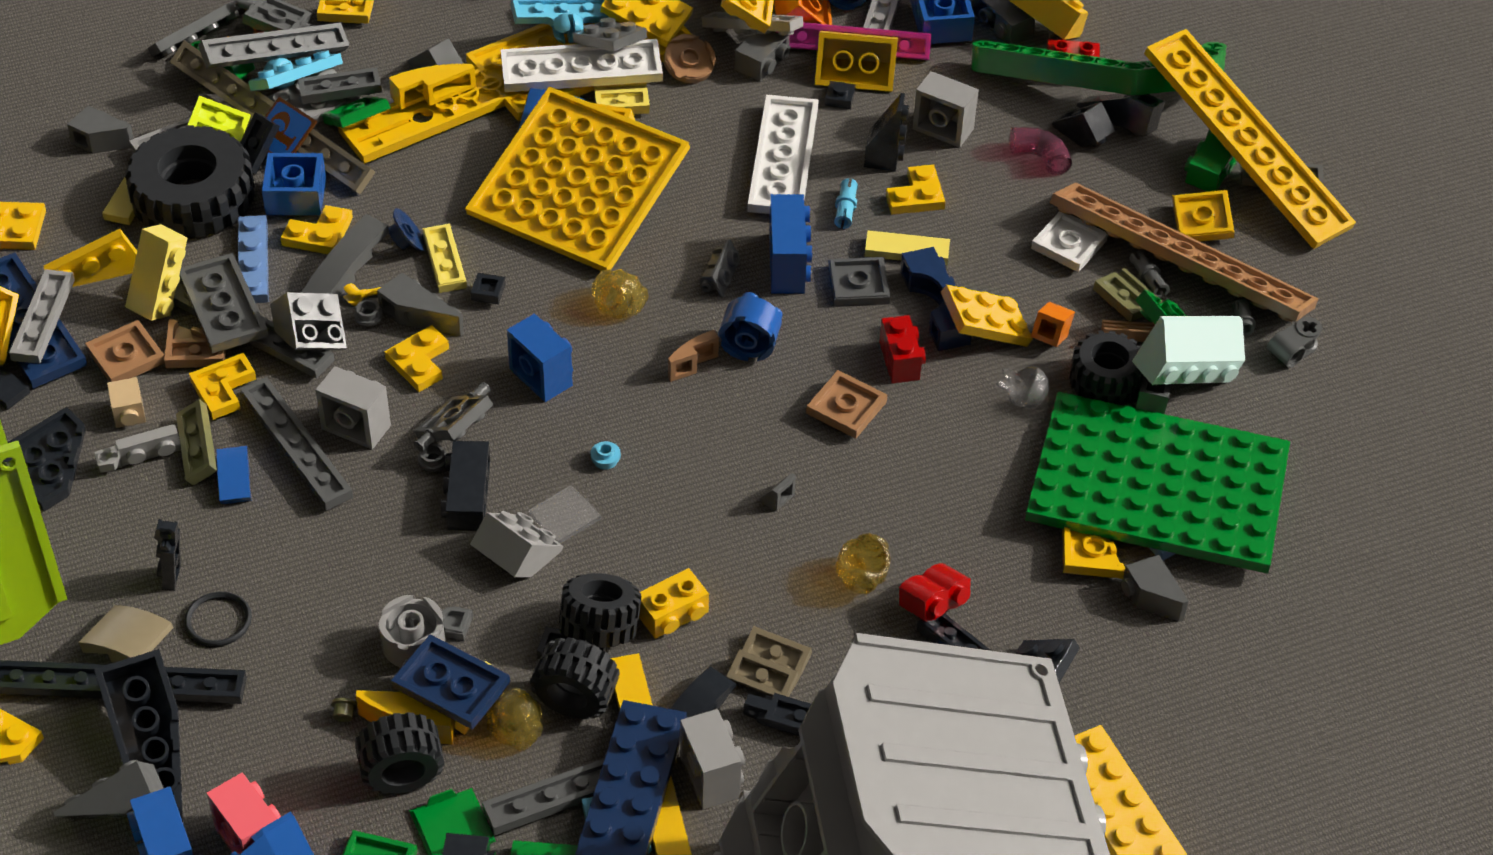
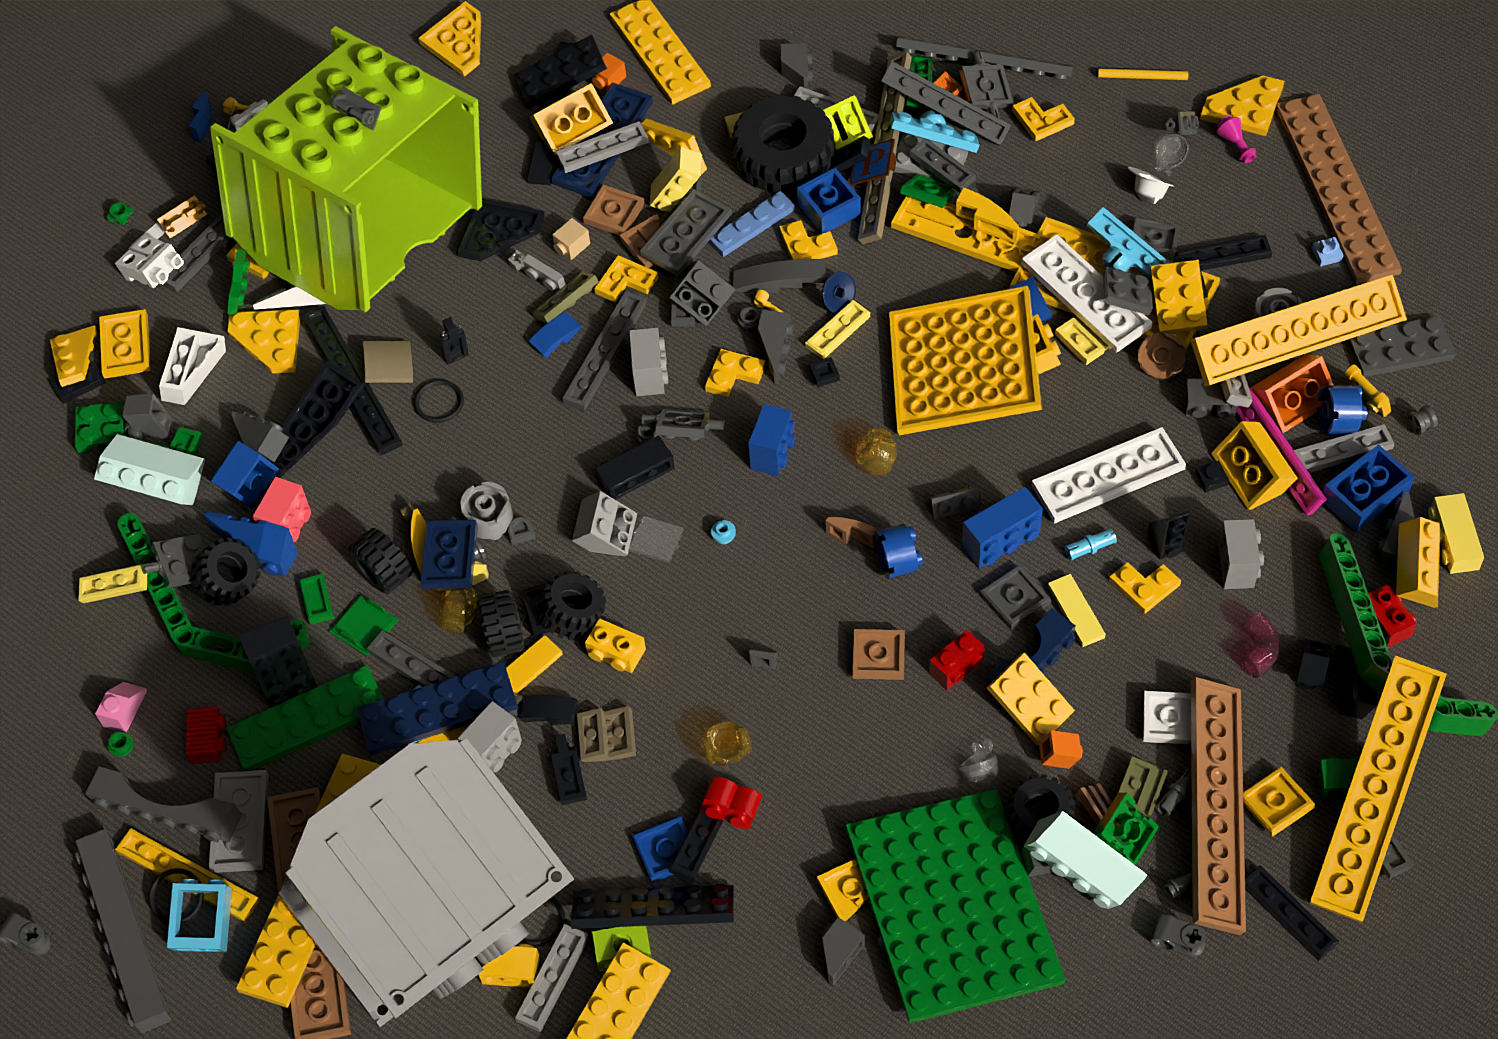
camera: 65 degrees right, 10 degrees up
none -> black tile [1245,865,1339,961]

